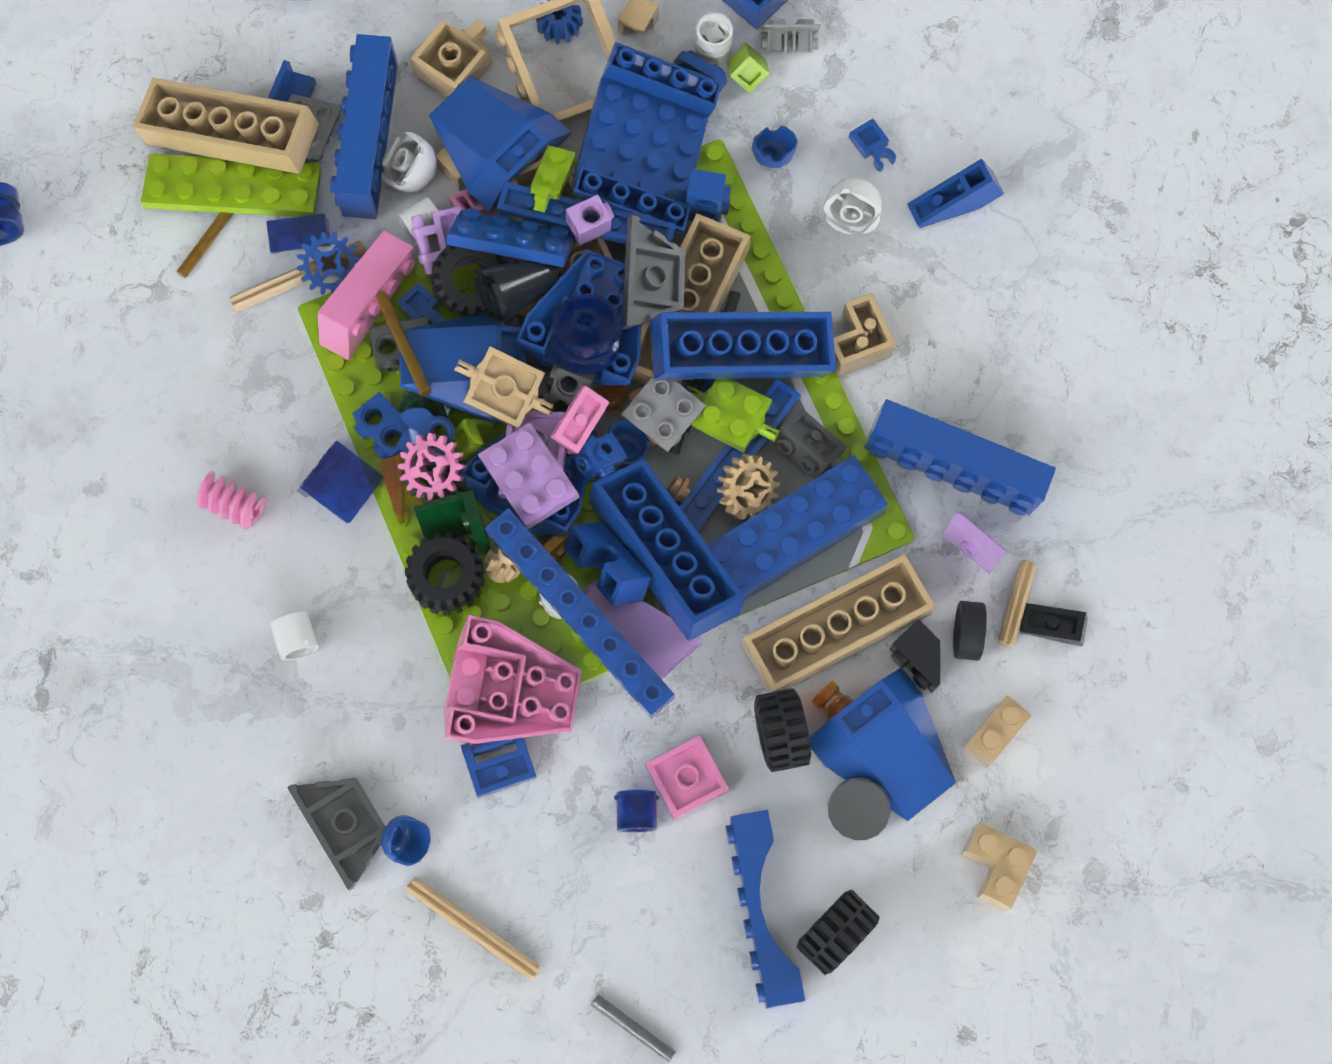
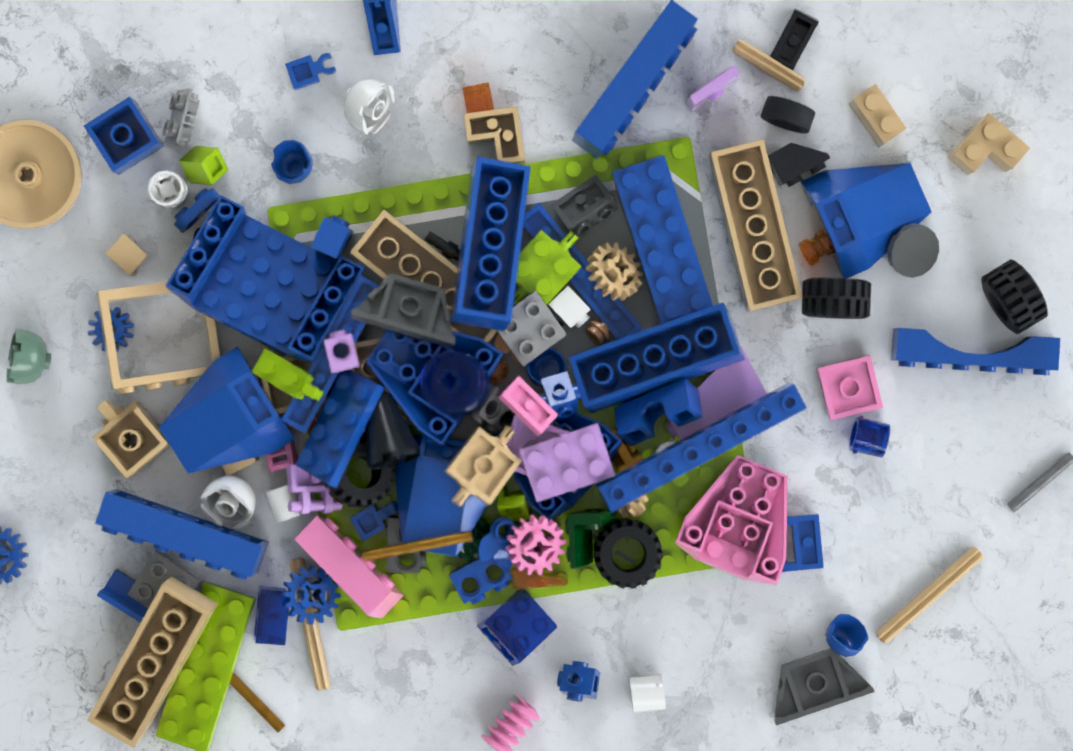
camera: 70 degrees left, 15 degrees up
none -> clear orange panel [462,82,494,113]
none -> white brick [548,286,591,328]
none -> blue brick [557,661,601,702]

